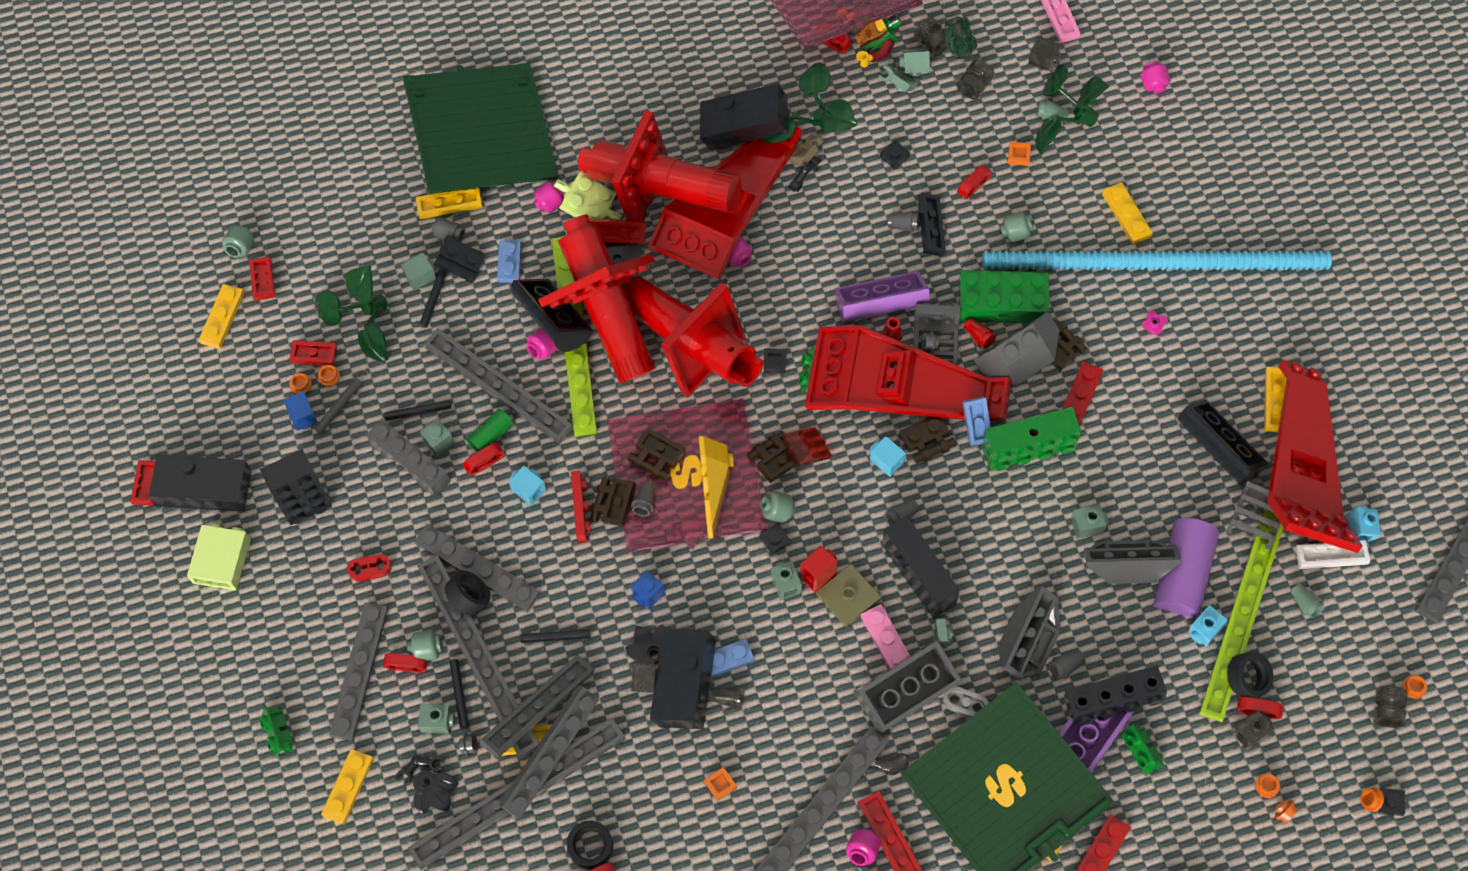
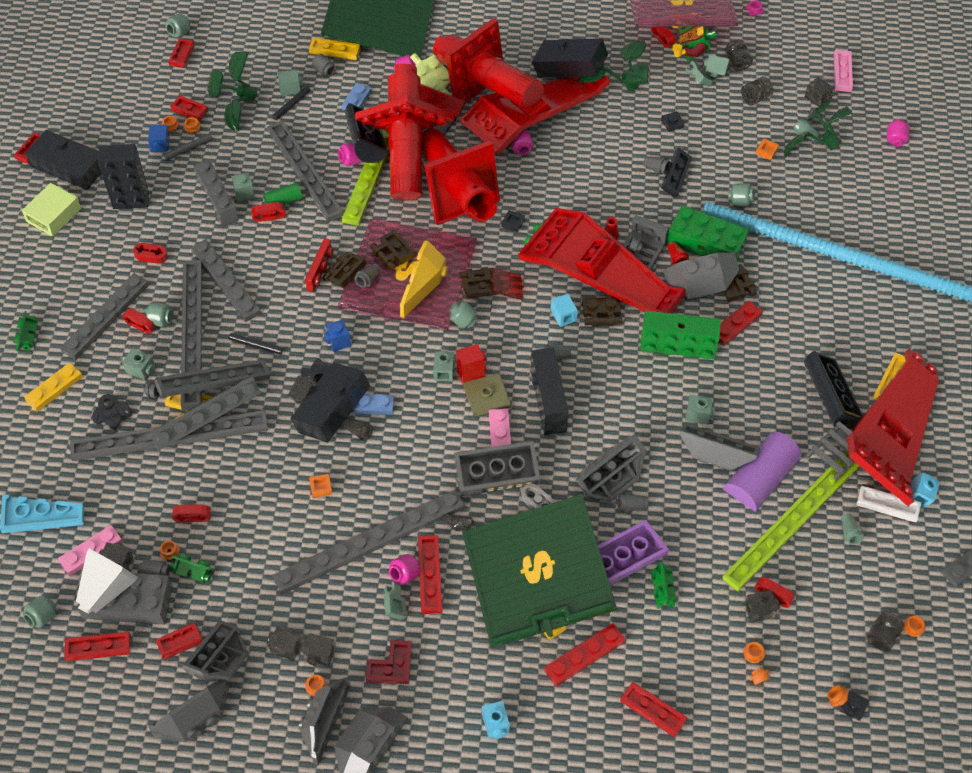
camera: 20 degrees right, 10 degrees down
yellow plate [199,284,245,349] -> none
black bar [384,400,452,421] -> none
black arm [395,755,445,787] -> none
black plate [433,235,485,283] -> none
black tyre [445,570,490,616] -> none
black bar [449,659,469,729] -> none
medium azure brick [509,466,546,506] -> none
black tyre [566,820,614,870] -> none
black plate [759,523,791,556] -> none
black arm [788,156,822,192] -> none
dark tan plate [790,134,824,164] -> none
medium lavender brick [834,271,930,323] -> none
sand green plate [933,618,952,648] -> none
clear green plate [944,16,977,59] -> none
red beam [957,165,992,200] -> none
medium blue plate [962,396,991,446] -> none
black brick [1064,665,1167,725] -> none
yellow plate [1102,182,1153,245] -> none
dark pink plate [1142,310,1168,335] -> none
medium azure brick [1188,605,1228,647] -> none
black tyre [1227,652,1274,697] -> none

